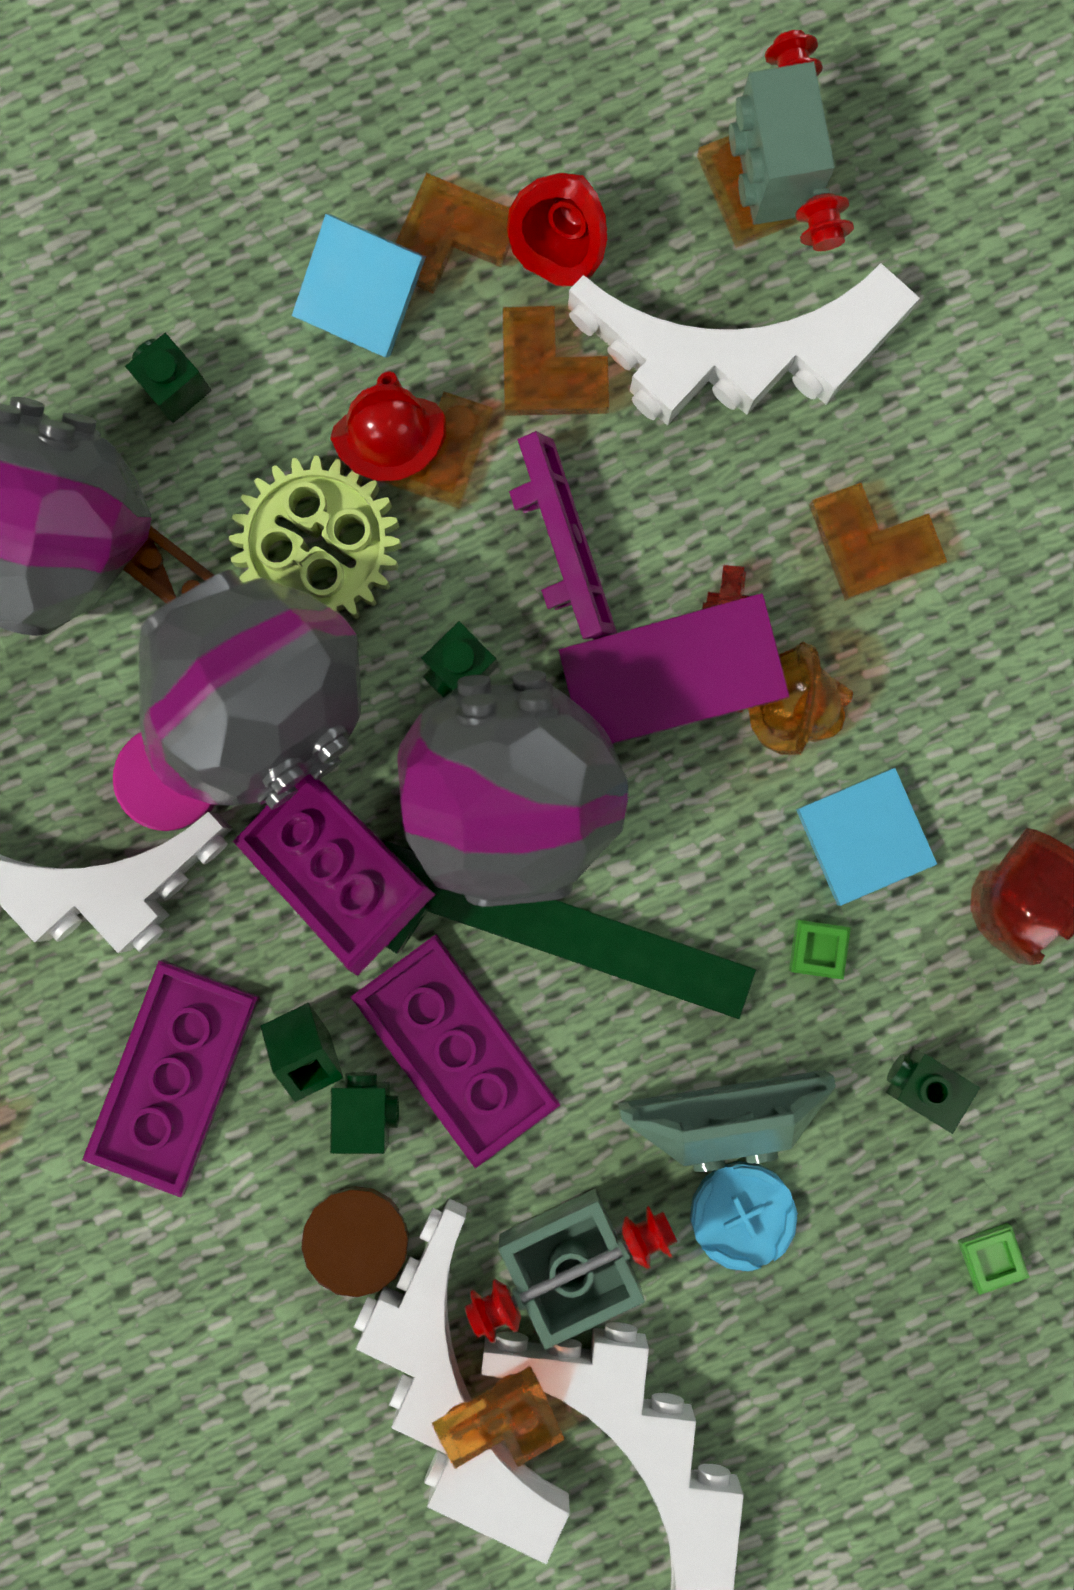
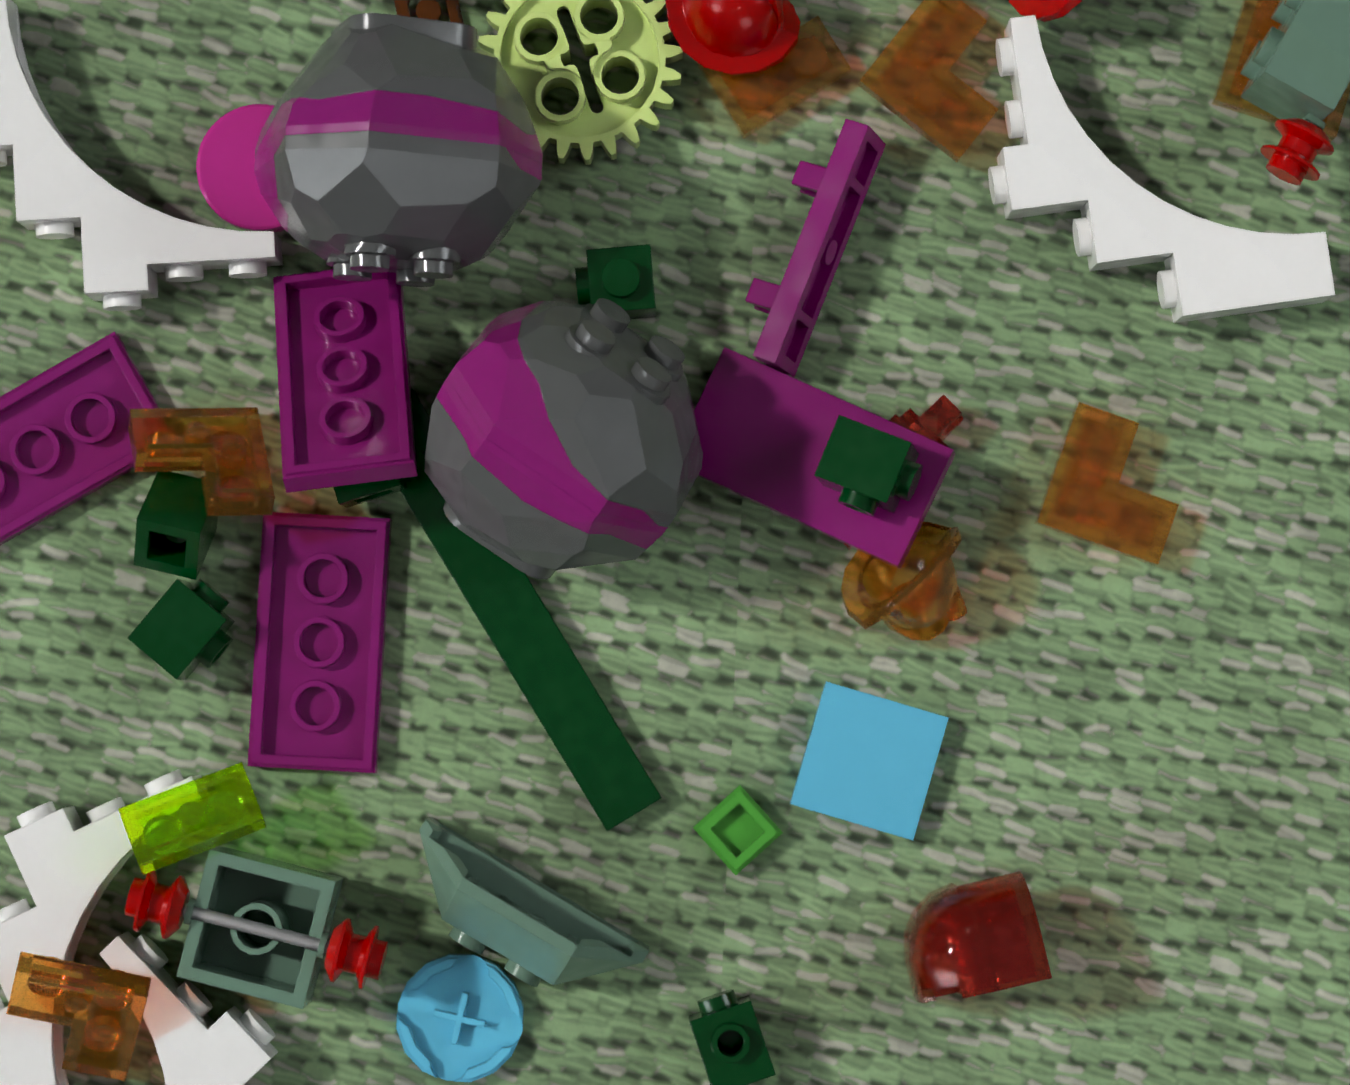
camera: 40 degrees right, 0 degrees up
reddish brown tile [301,1186,409,1297] -> none
none -> clear neon green plate [118,762,267,875]
none -> clear orange plate [128,407,275,516]
none -> dark green brick [814,415,923,516]

